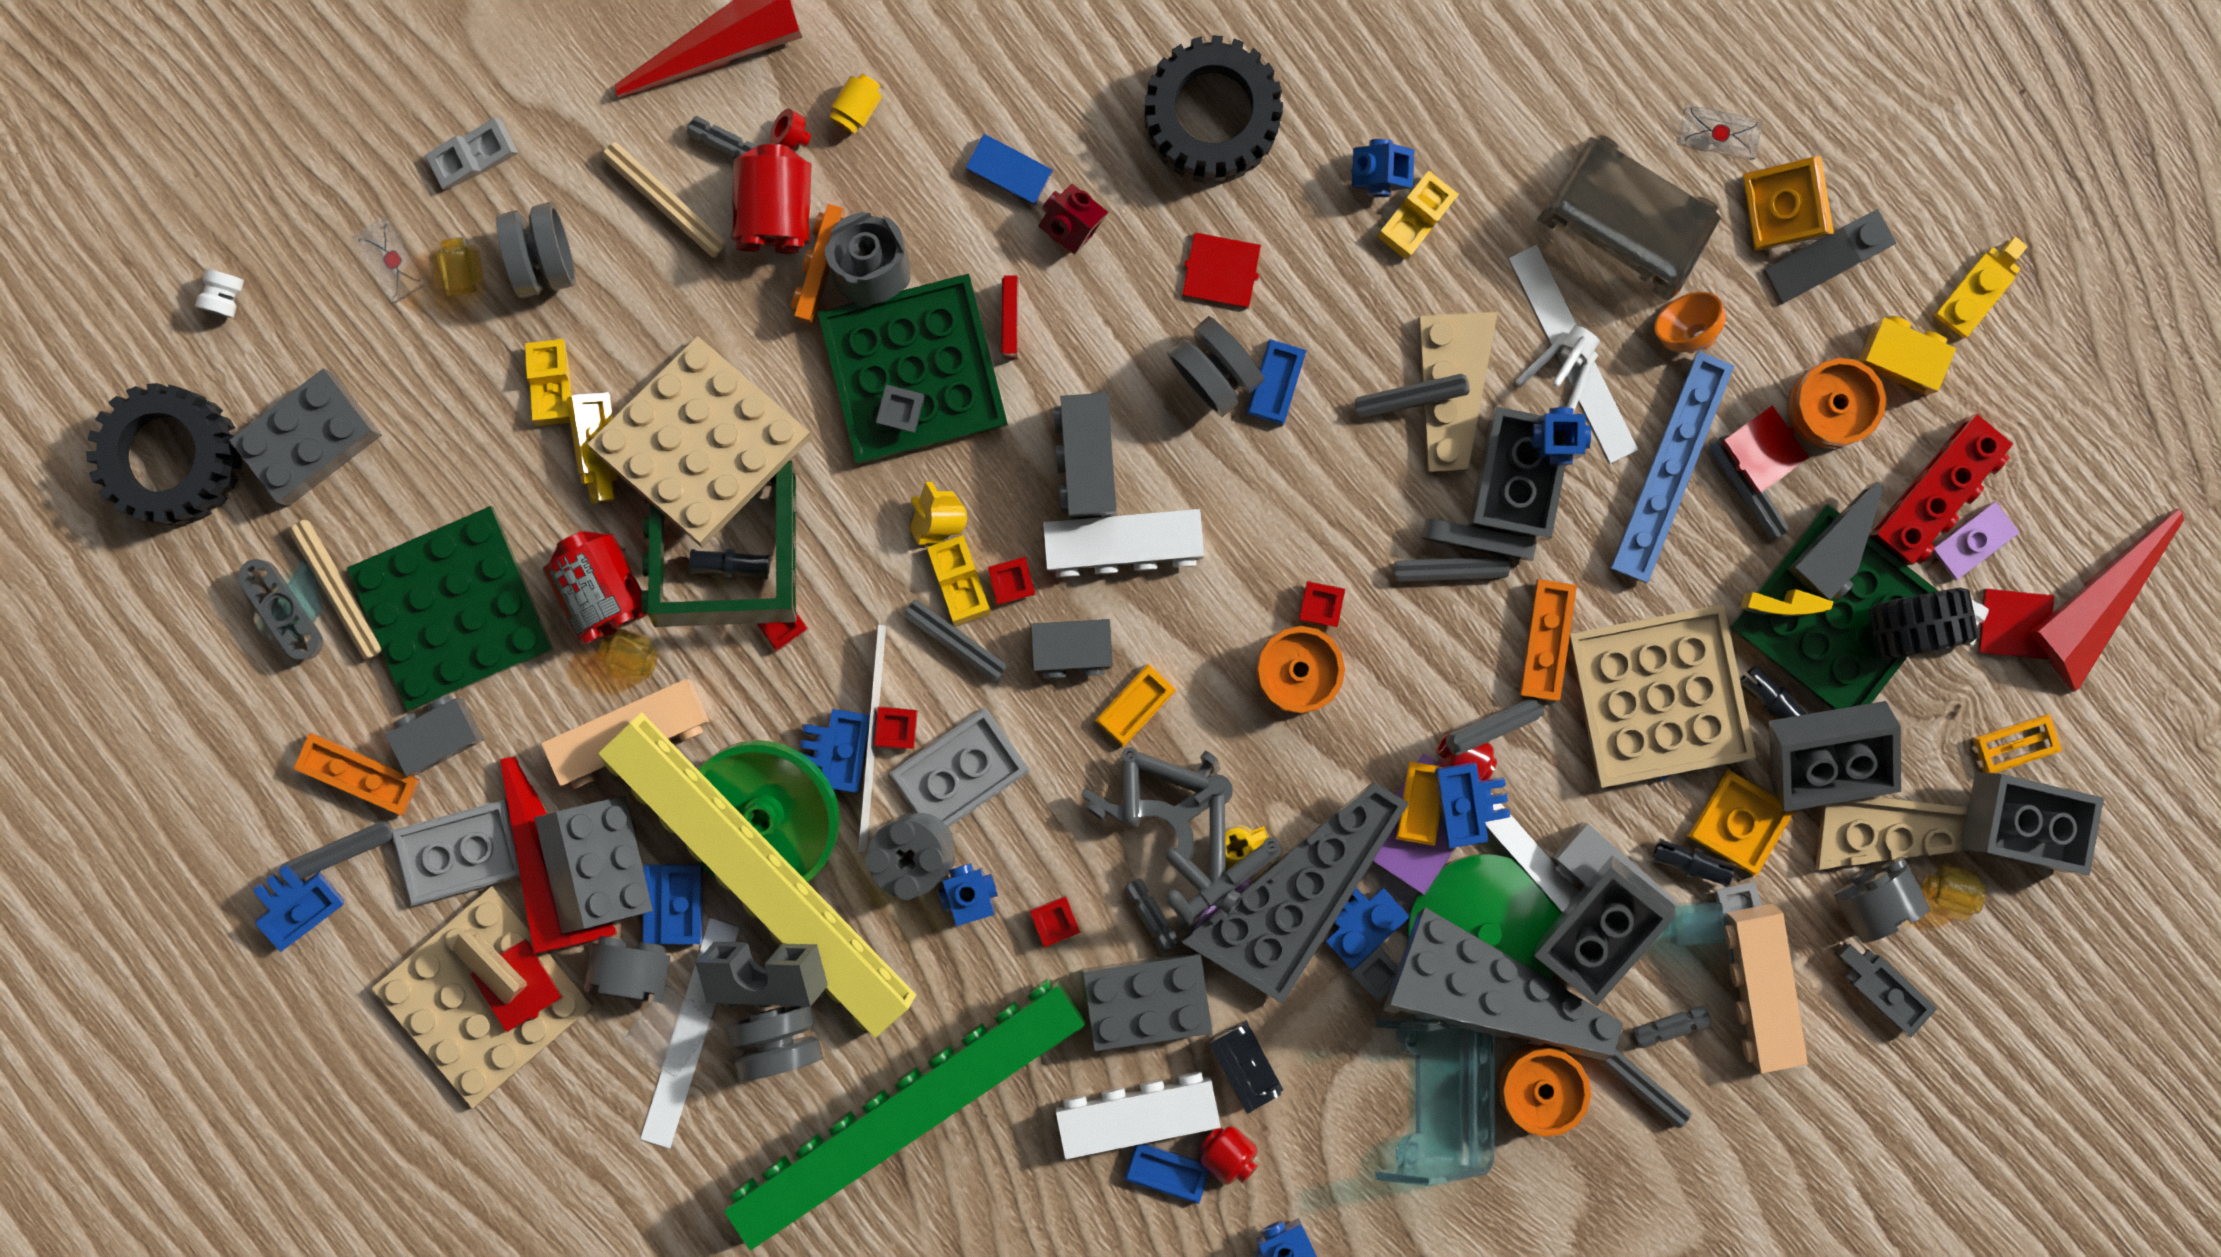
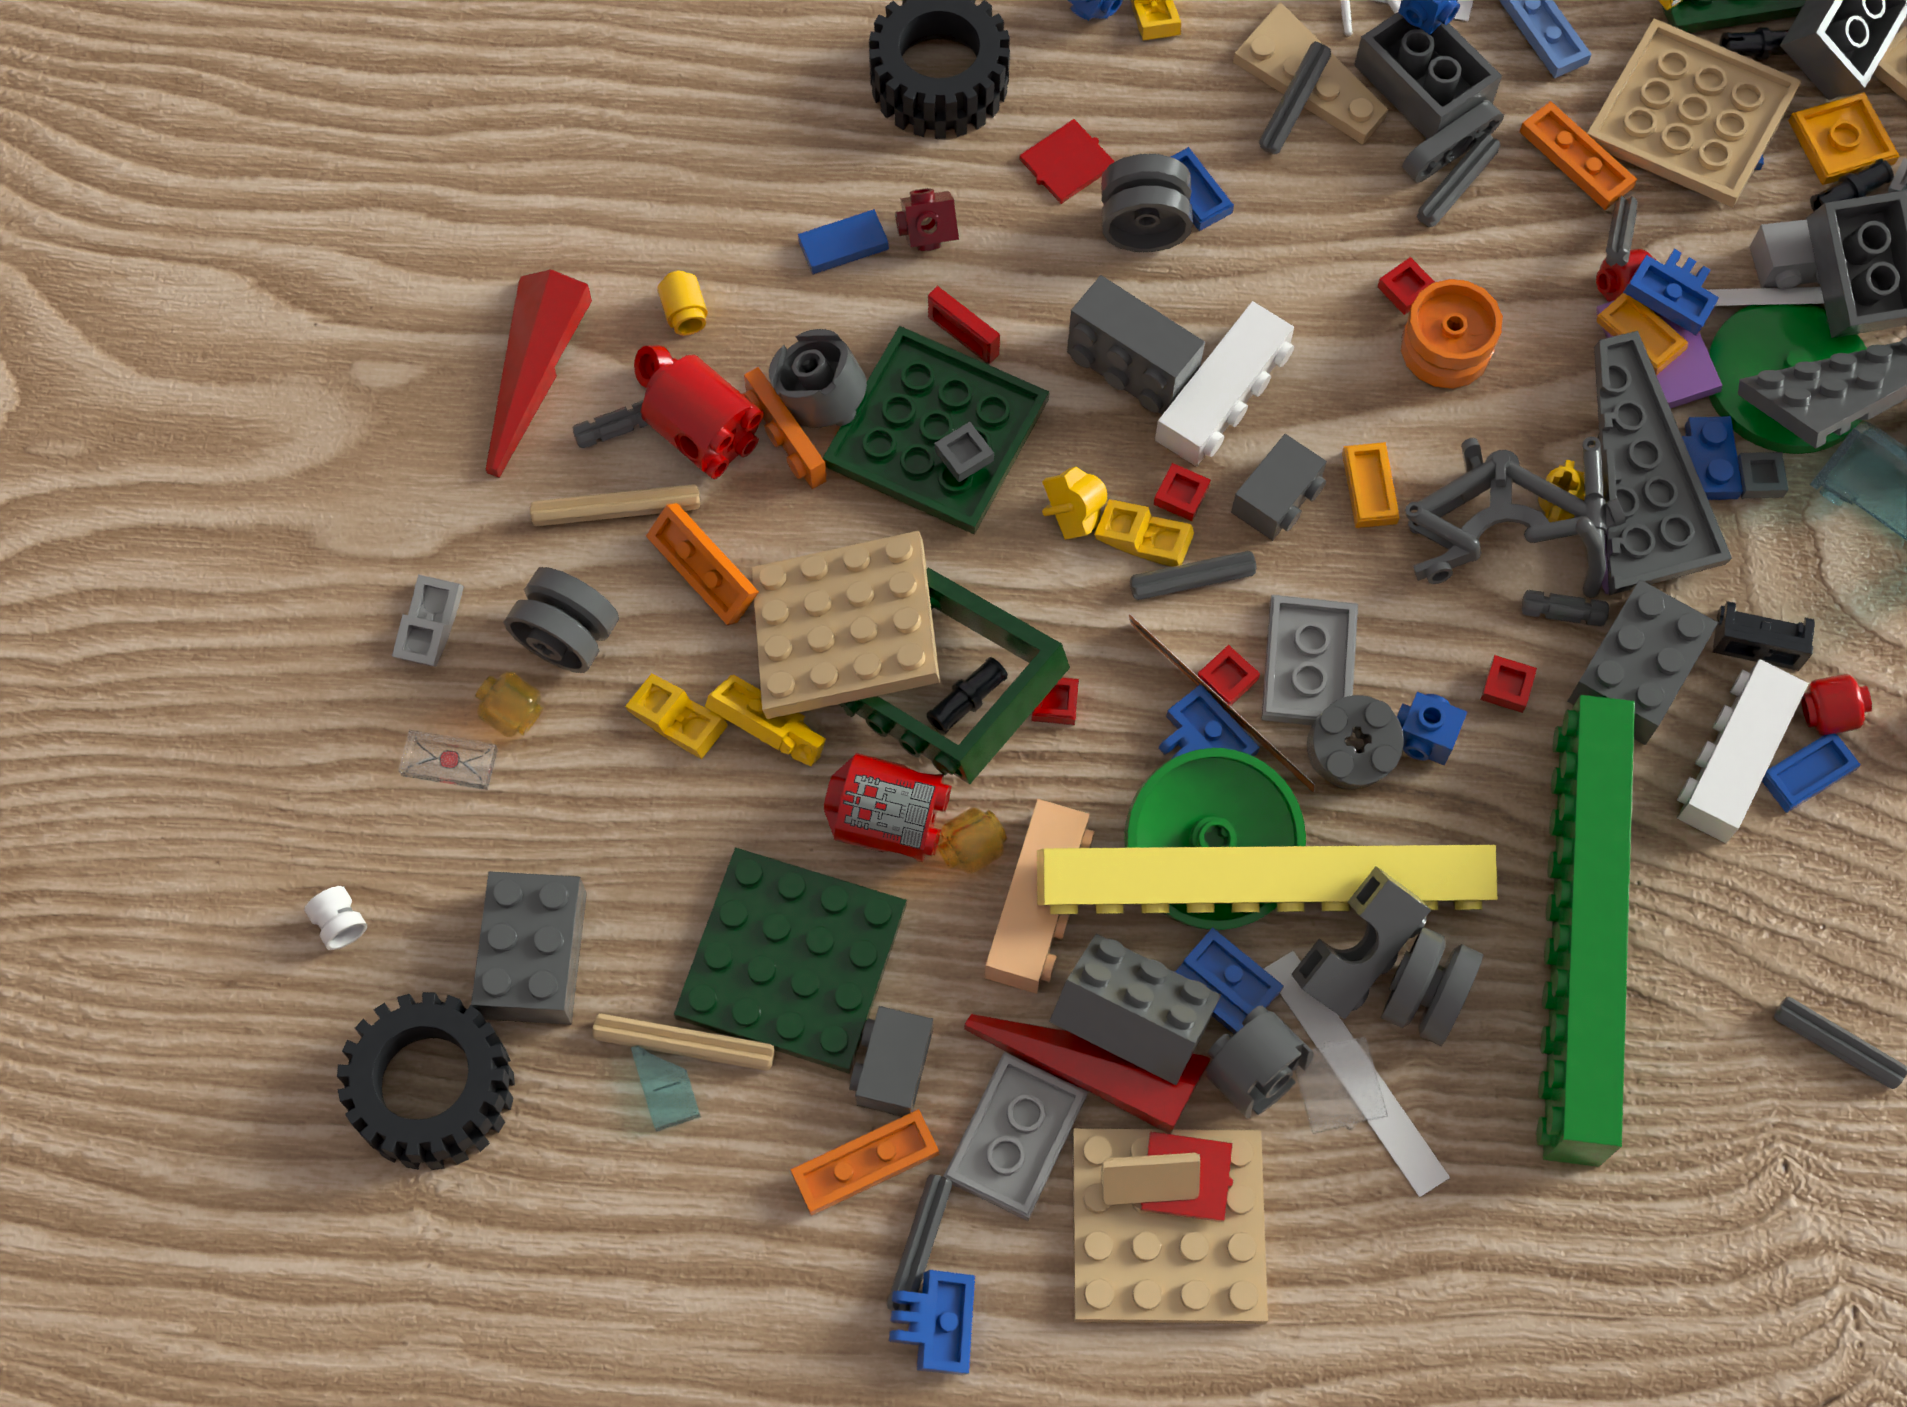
camera: 50 degrees left, 20 degrees down
dark grey beam [238,559,323,660] -> none
none -> orange plate [646,503,759,625]

